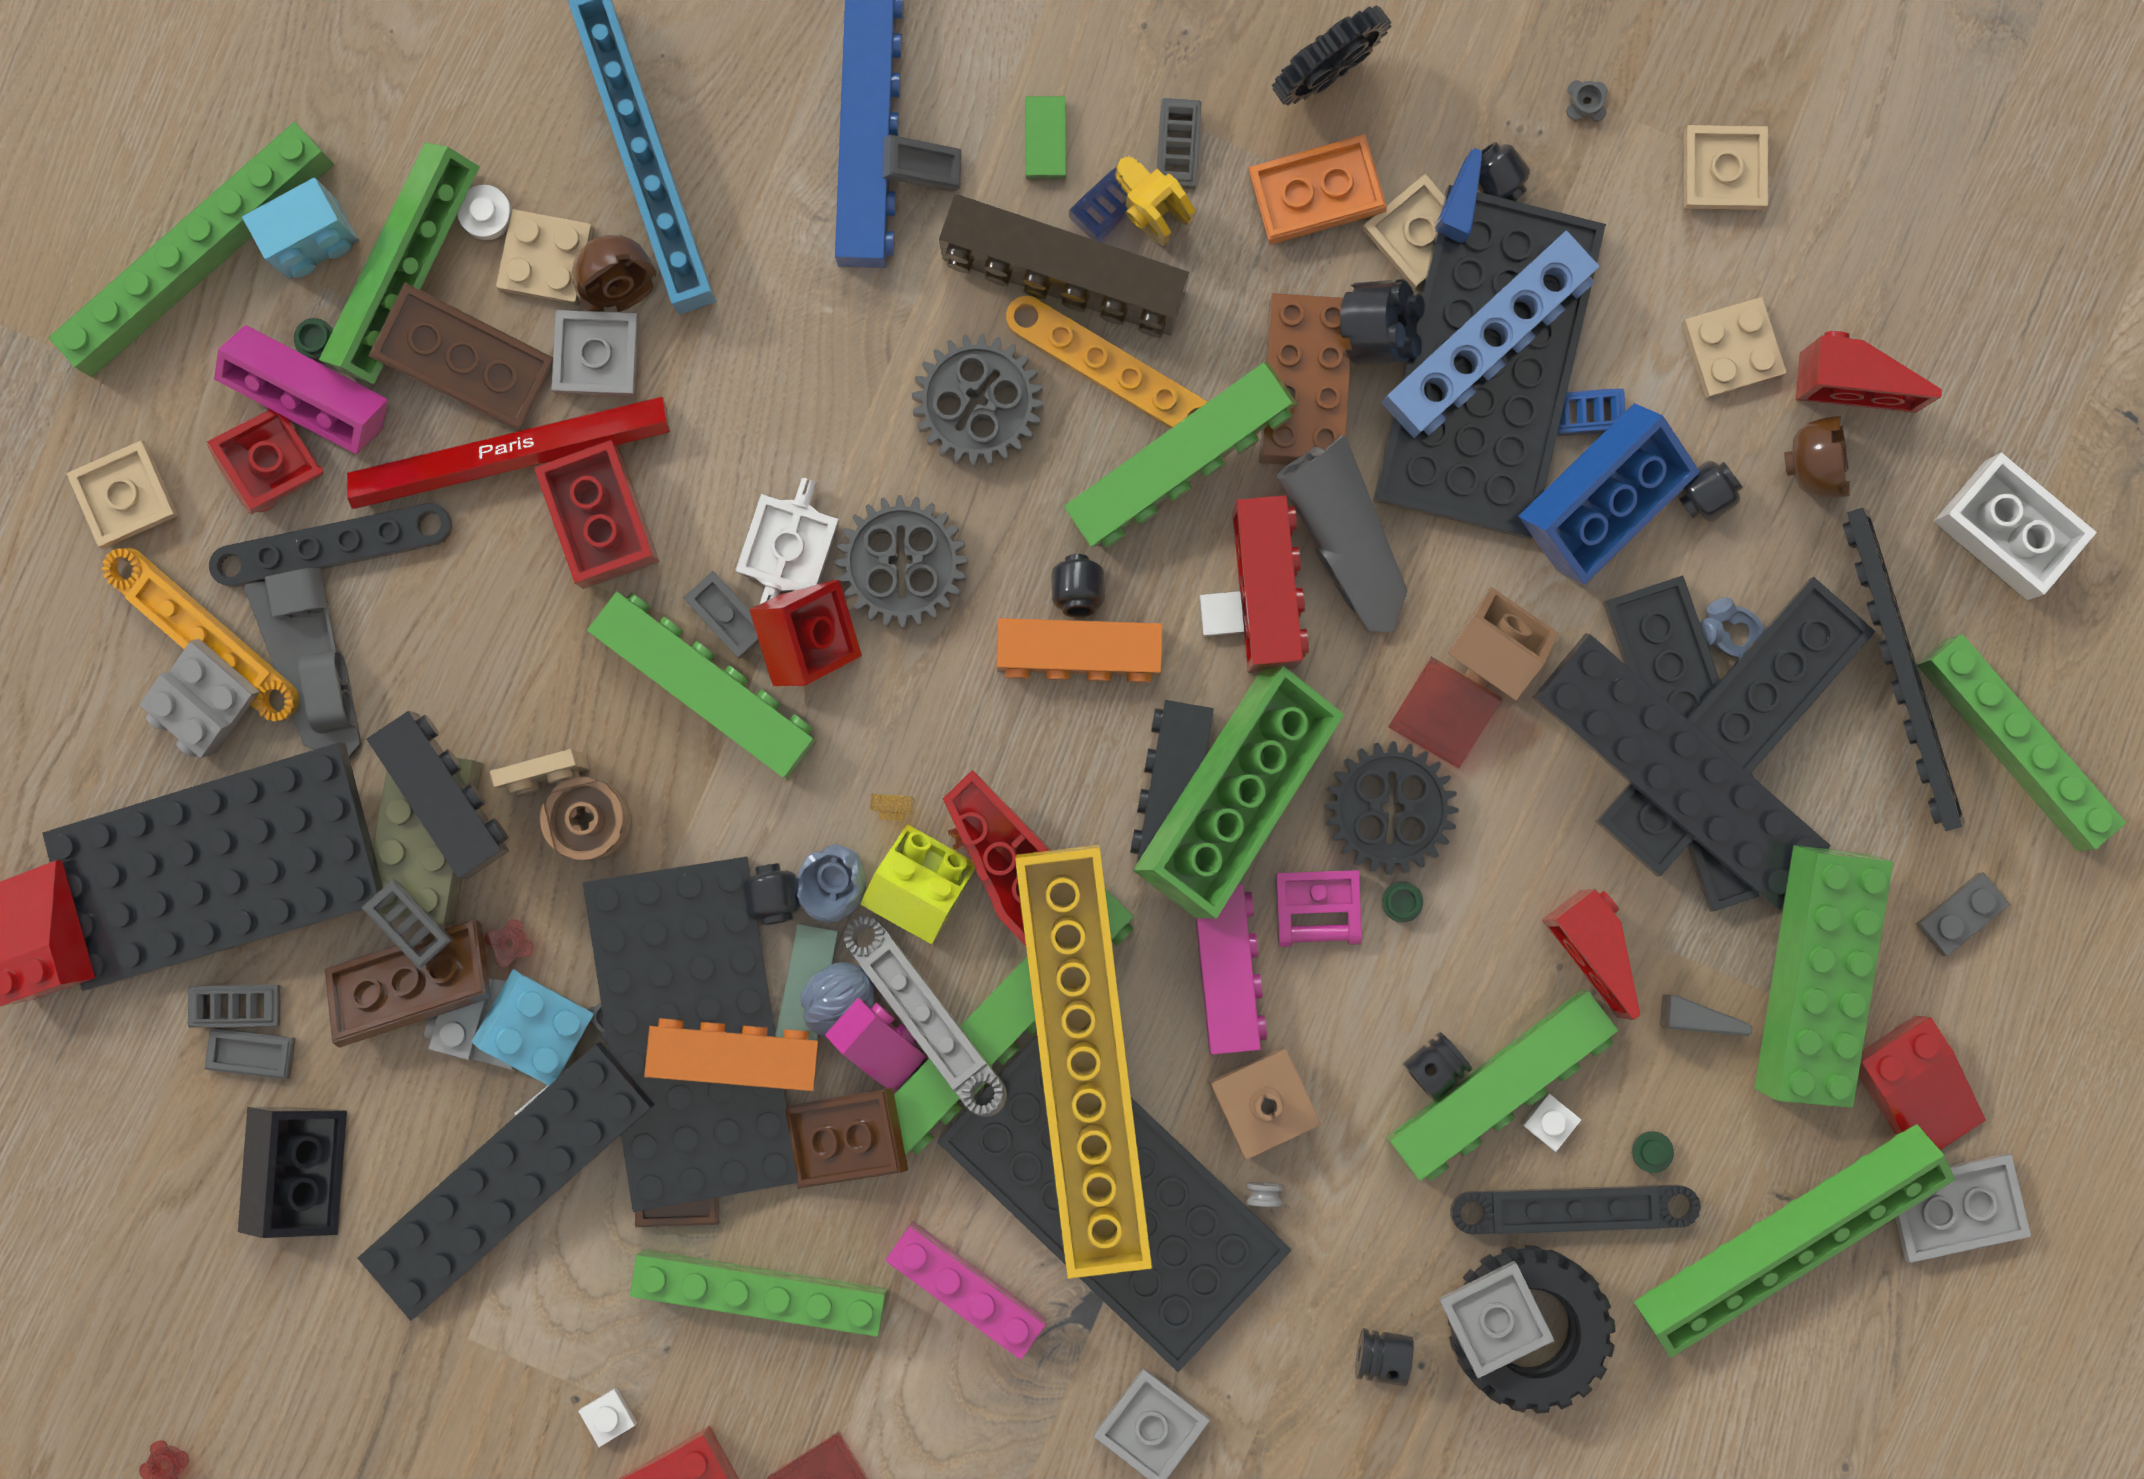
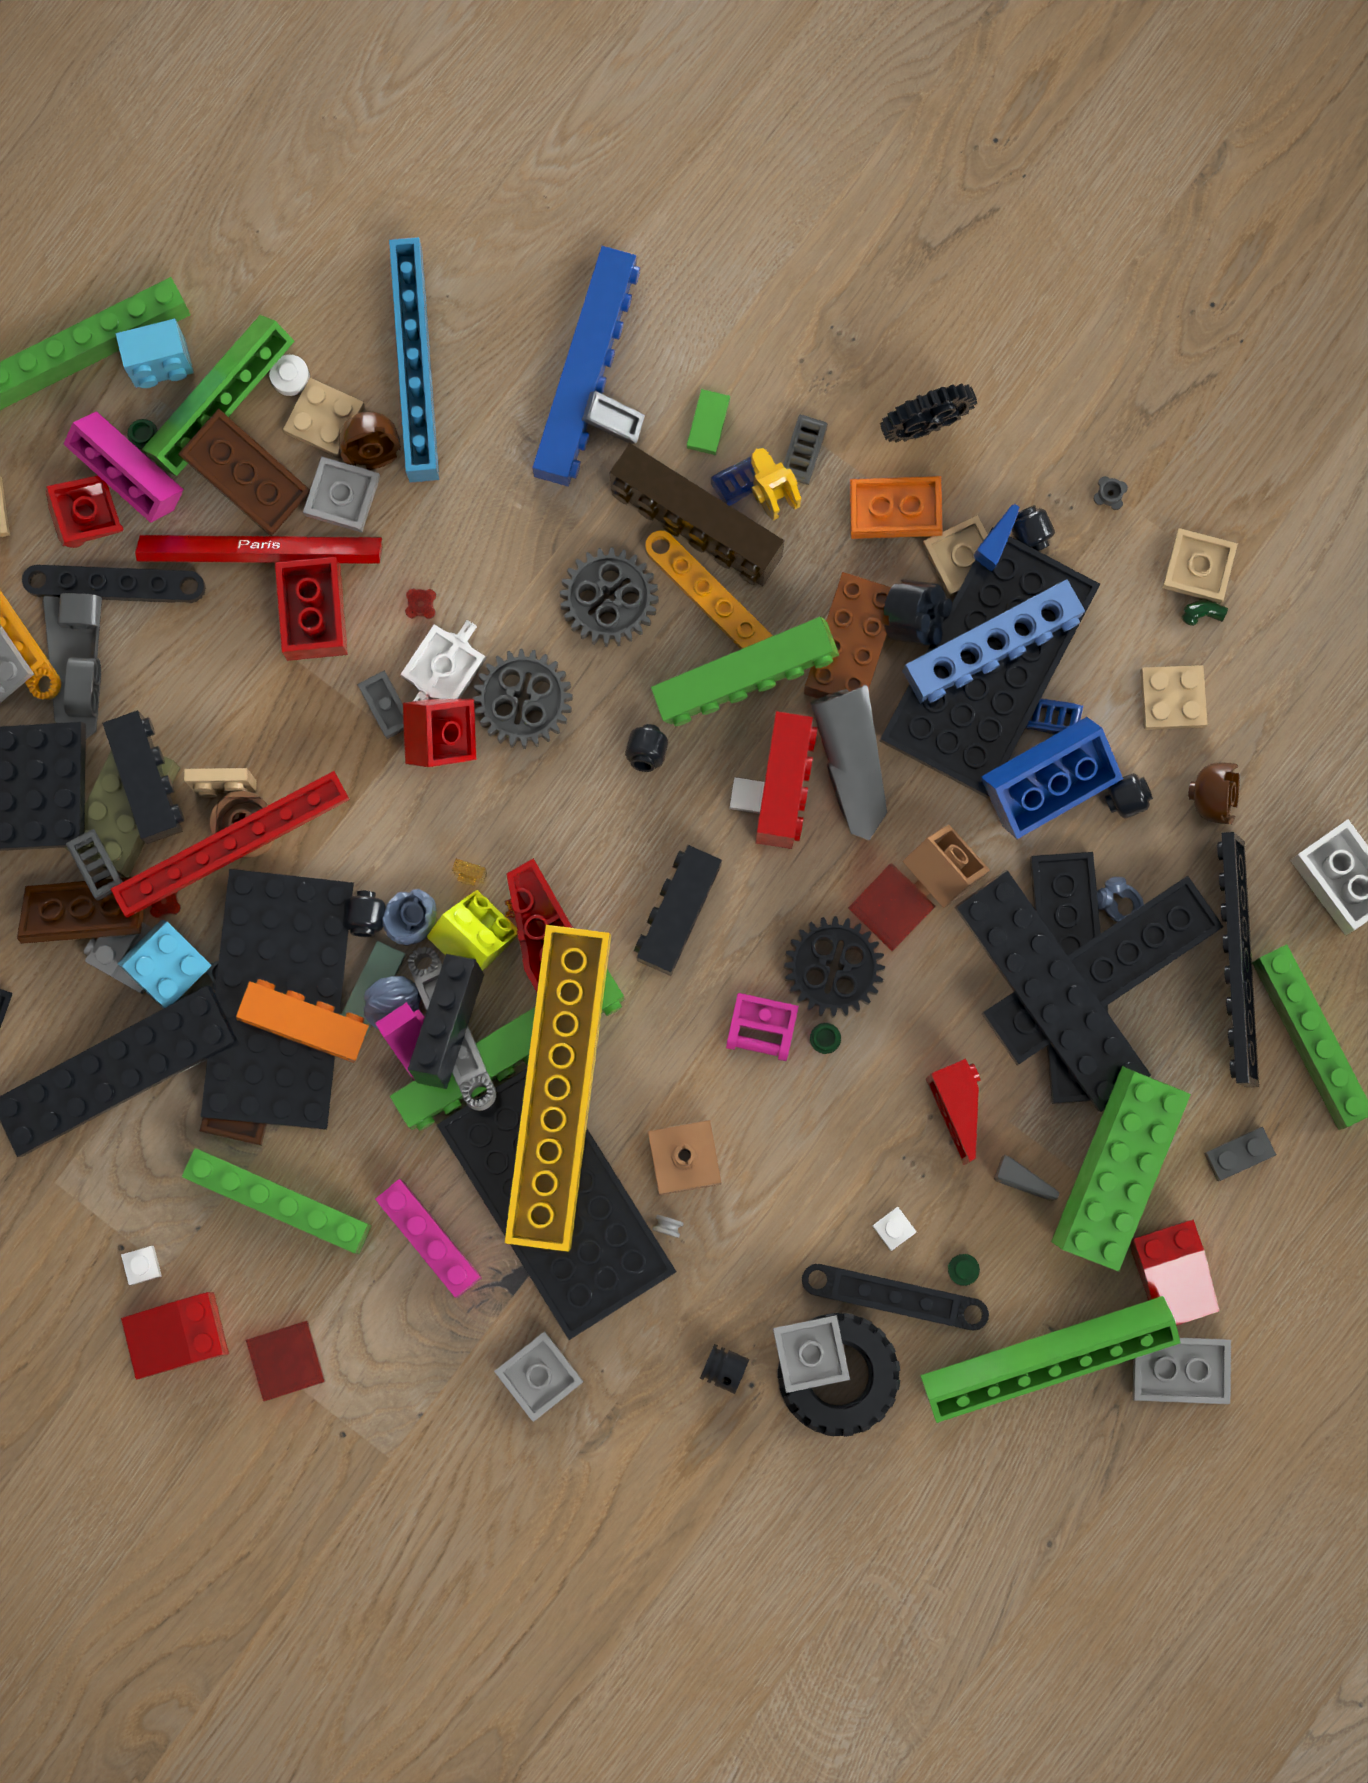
camera: 15 degrees right, 5 degrees down
bright green brick [587,591,817,780] -> none
reddish brown tile [785,1087,908,1189] -> none
orange brick [996,618,1163,683] -> none
bright green brick [1133,665,1344,919] -> none
dark pink brick [1195,884,1267,1055] -> none
bright green brick [1385,990,1619,1181] -> none
black piece [1402,1032,1473,1101] -> none
red slope [1796,331,1942,413] -> none
none -> red plate [111,771,350,918]
none -> clear red plate [405,589,436,619]
none -> black brick [408,954,484,1089]
none -> dark green arm [1182,599,1228,626]

